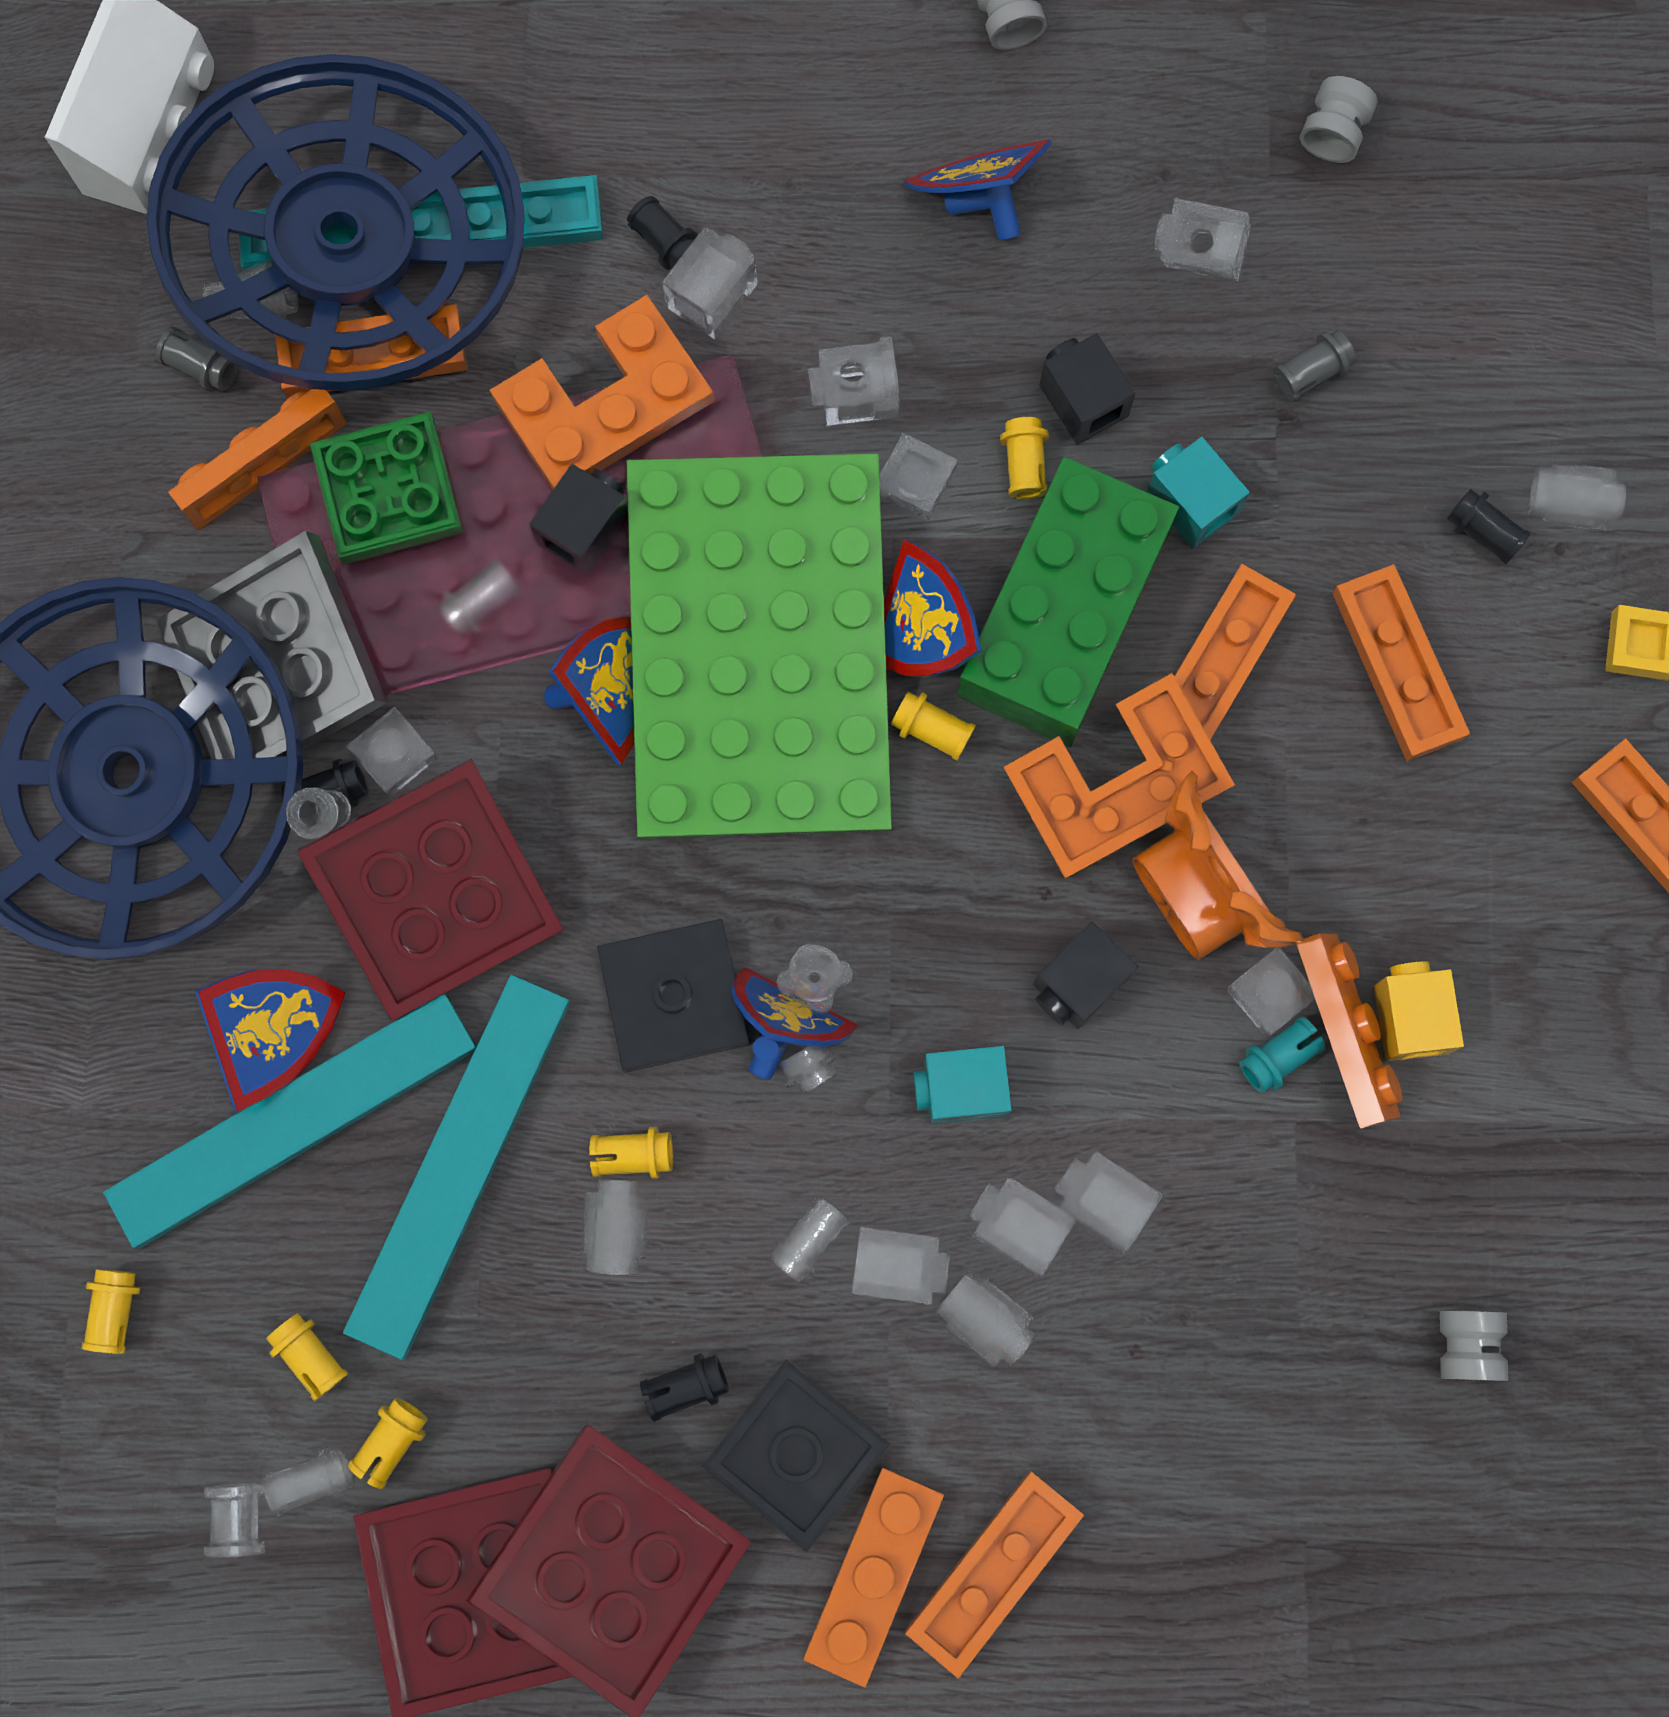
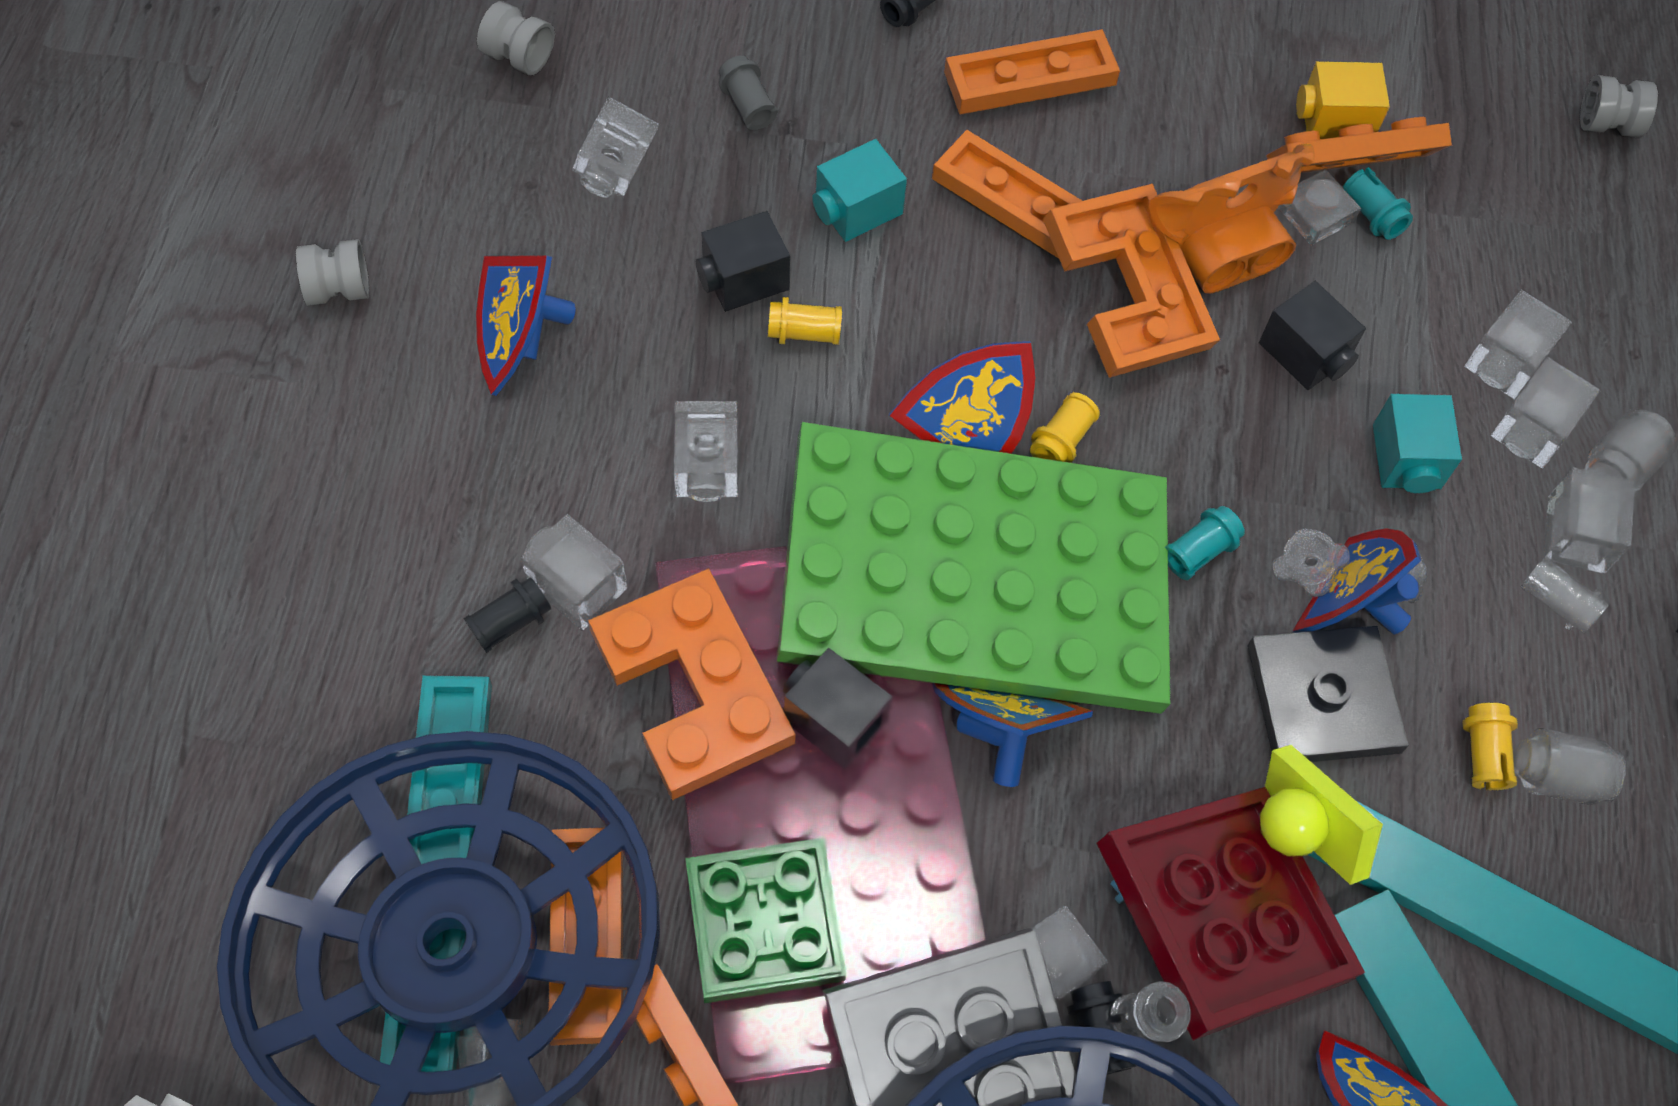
camera: 90 degrees left, 15 degrees down
clear pin [436,560,520,636] -> none
clear plate [879,433,958,520] -> none
green brick [957,457,1180,748] -> none
none -> teal pin [1165,506,1245,580]
none -> neon yellow tile [1260,745,1383,885]

